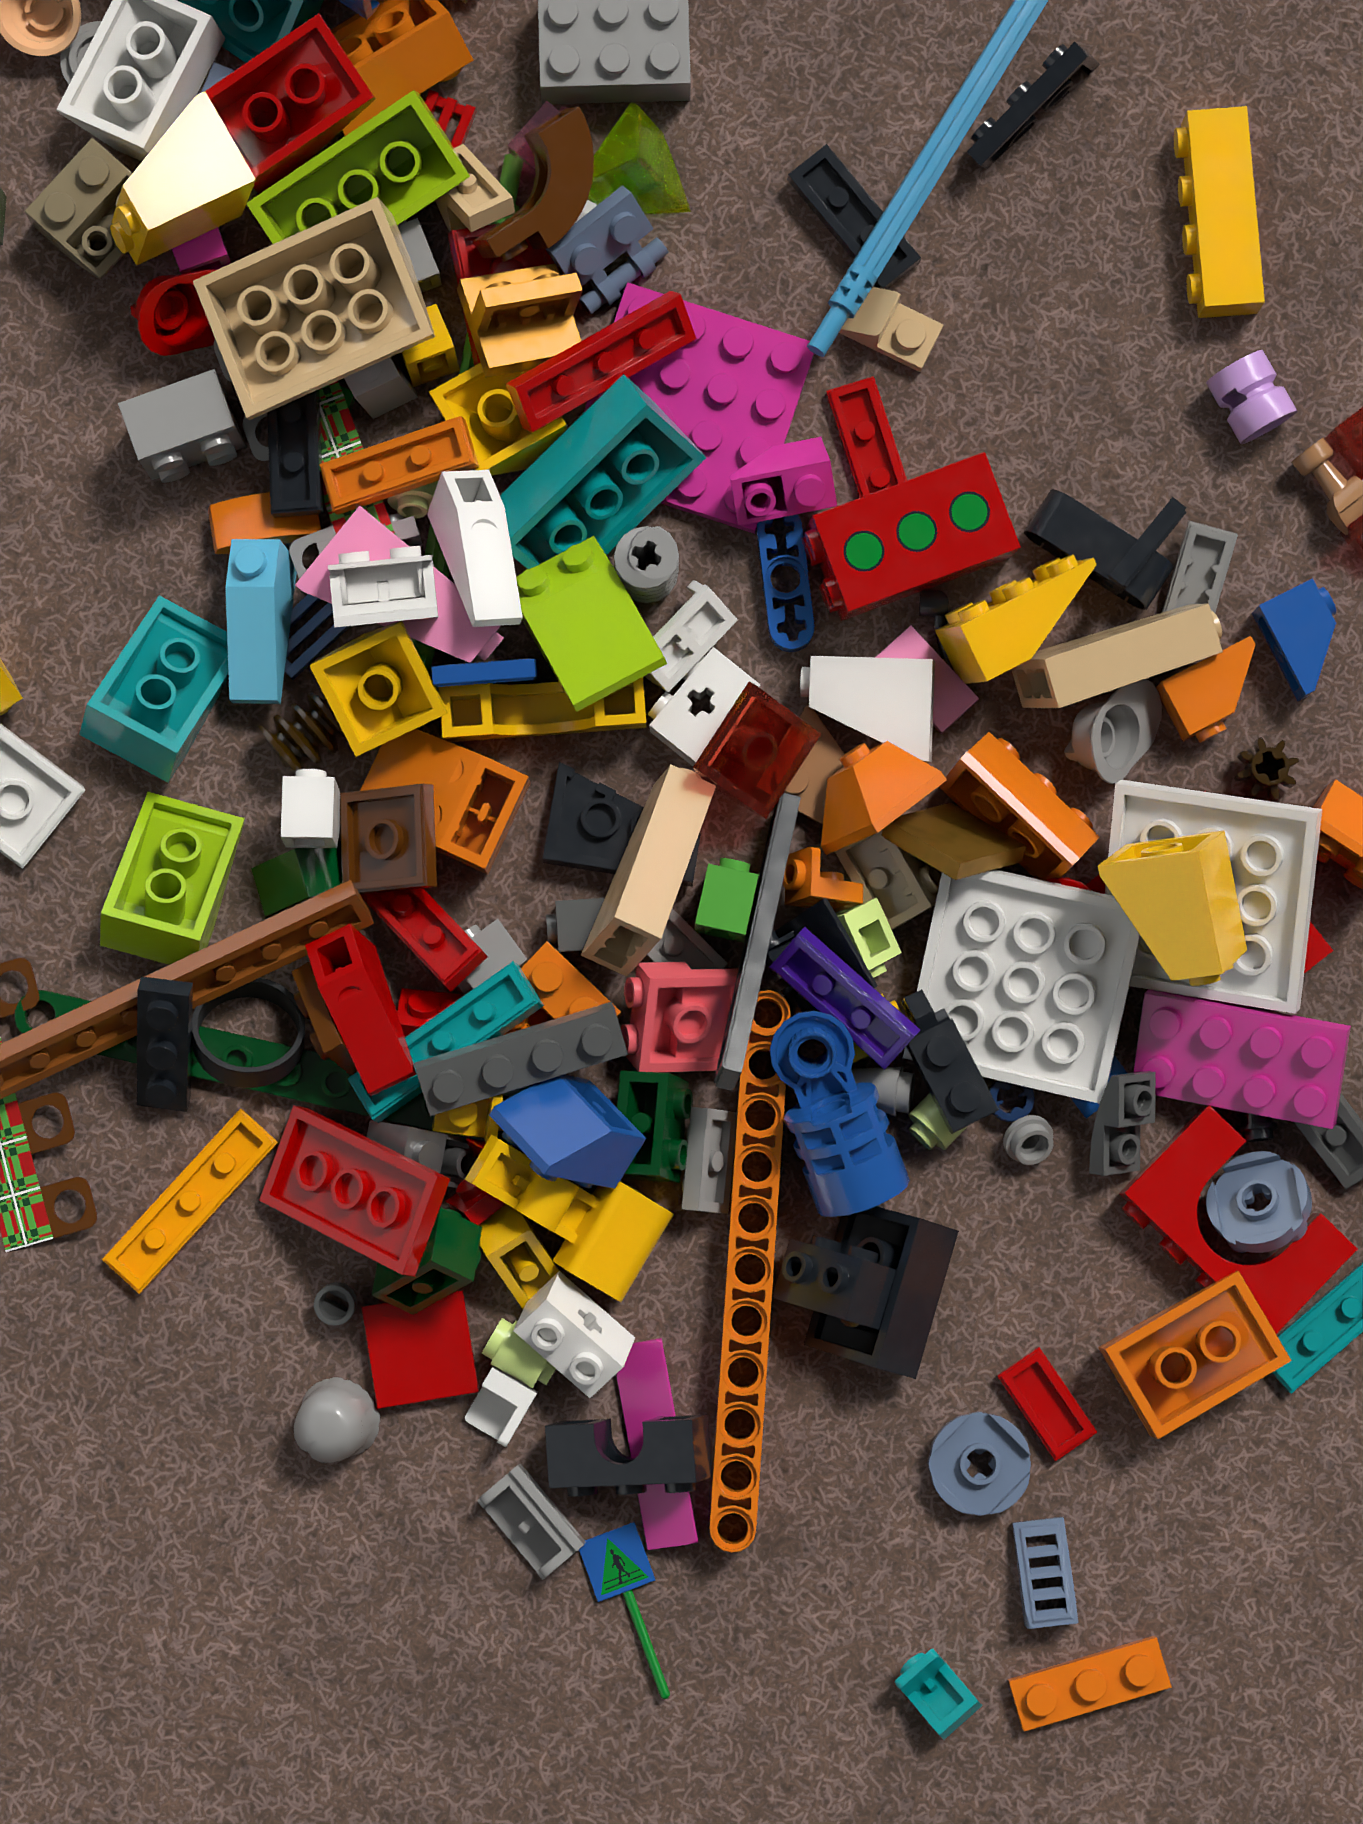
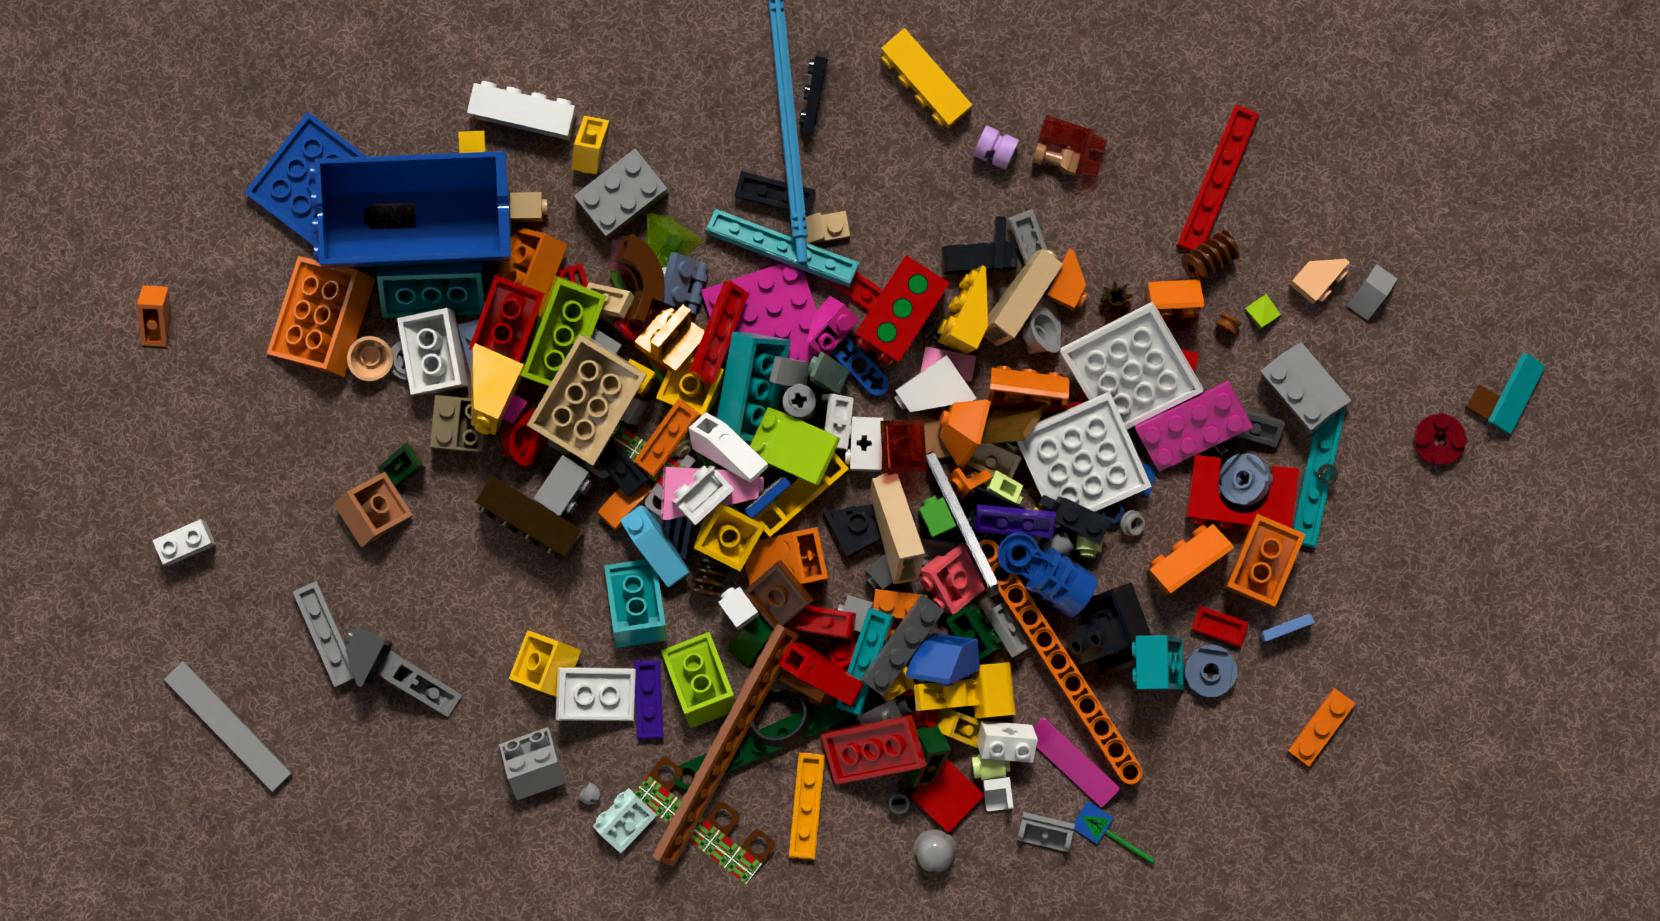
camera: 35 degrees left, 0 degrees up
black plate [137,976,193,1112] -> none
black arch [545,1414,712,1496] -> none
teal bracket [894,1649,983,1740] -> none
sand blue slope [1012,1517,1079,1629] -> none
dark grey slope [1089,1071,1156,1176] -> none
yellow slope [1098,830,1247,986] -> none
blue slope [1252,578,1336,701] -> none
none -> dark brown brick [475,475,585,561]
none -> dark purple tile [634,660,664,739]
none -> teal tile [705,209,859,288]
none -> light grey slope [769,356,810,386]
none -> sand green slope [808,352,849,395]
none -> teal slope [1132,635,1184,690]
none -> orange slope [1147,524,1234,596]
none -> medium blue tile [1260,614,1315,642]

